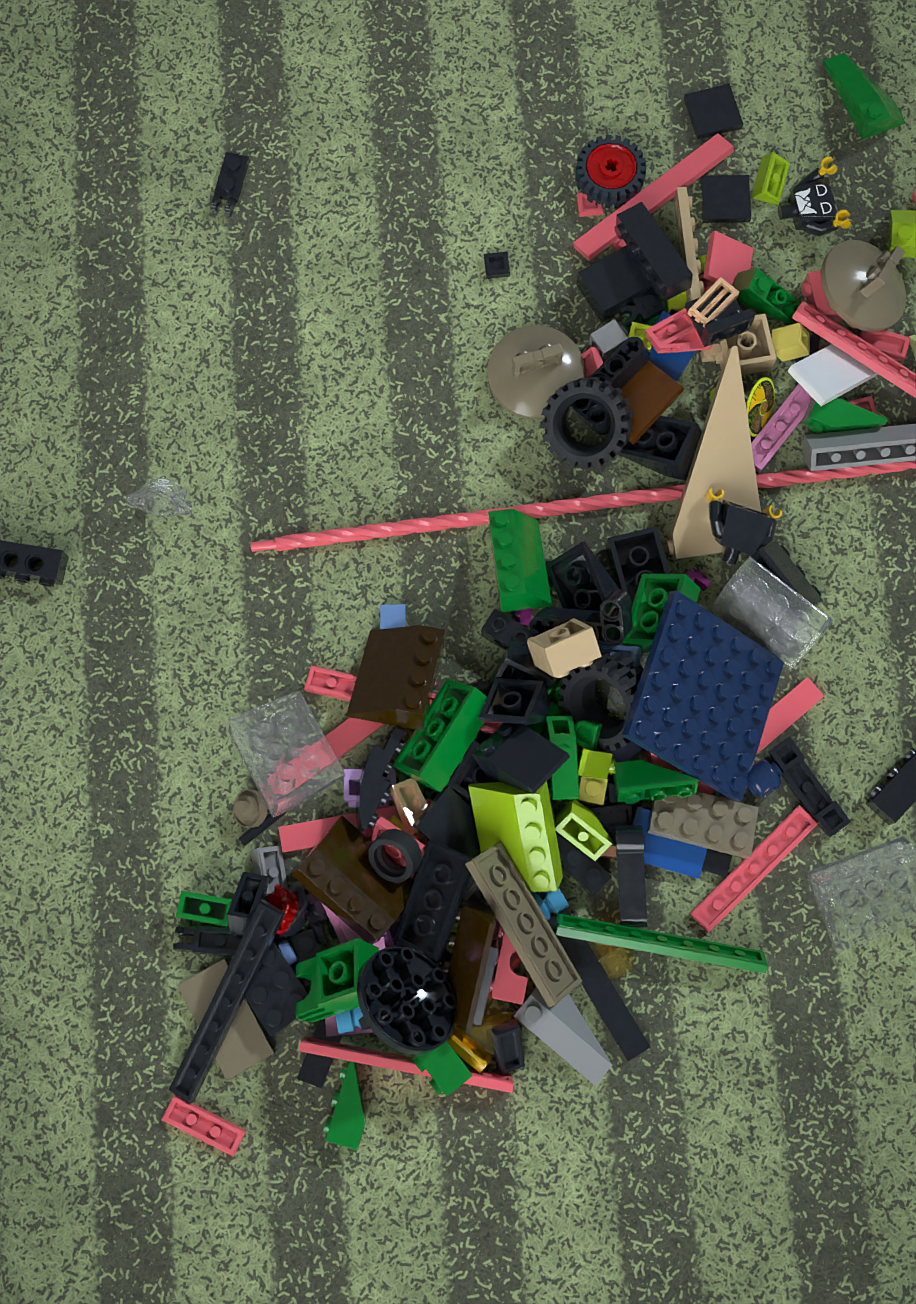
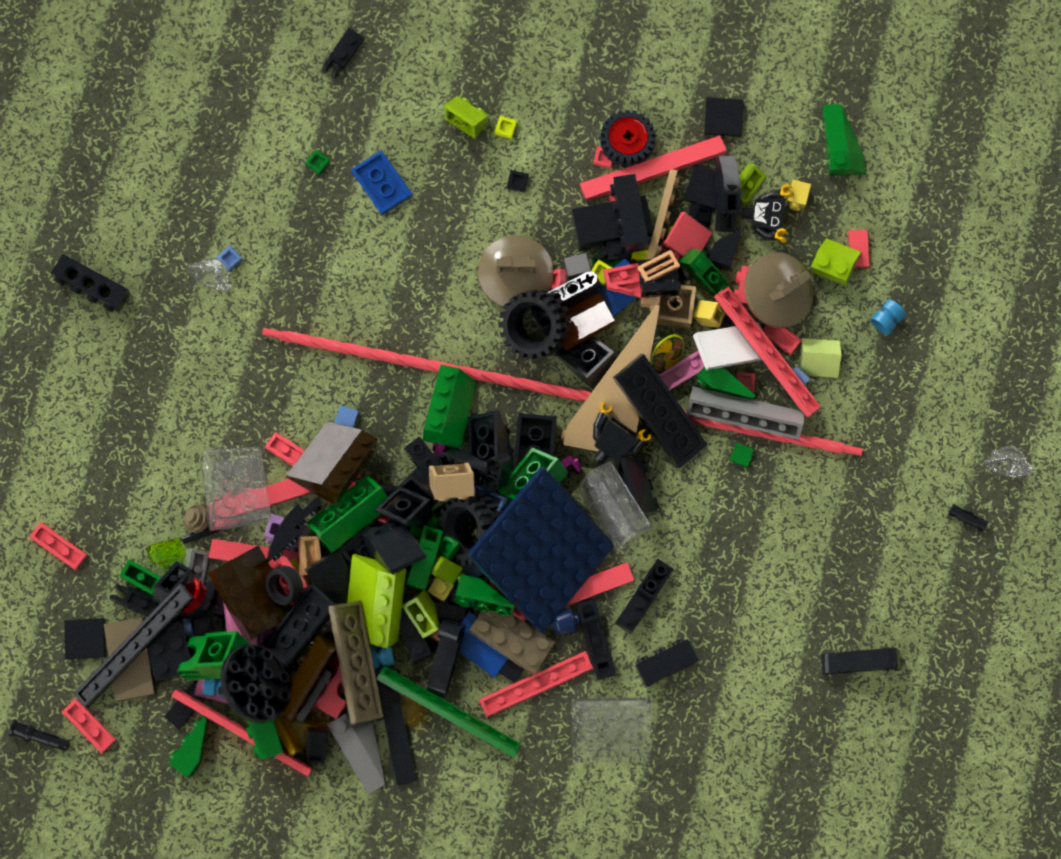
camera: 15 degrees right, 0 degrees up
none -> black pin [8,719,70,752]
none -> coral tile [29,522,88,571]
none -> black tile [64,618,105,660]
none -> clear neon green slope [145,538,186,567]
none -> medium blue tile [216,246,243,272]
none -> green tile [305,149,331,176]
none -> blue tile [351,150,413,216]
none -> lime slope [444,96,488,139]
none -> neon yellow tile [494,116,518,139]
none -> black plate [613,354,707,469]
none -> black slope [615,559,674,634]
none -> black slope [688,203,713,227]
none -> black slope [706,230,741,271]
none -> black slope [714,155,741,232]
none -> green tile [729,443,754,468]
none -> light yellow brick [785,179,811,211]

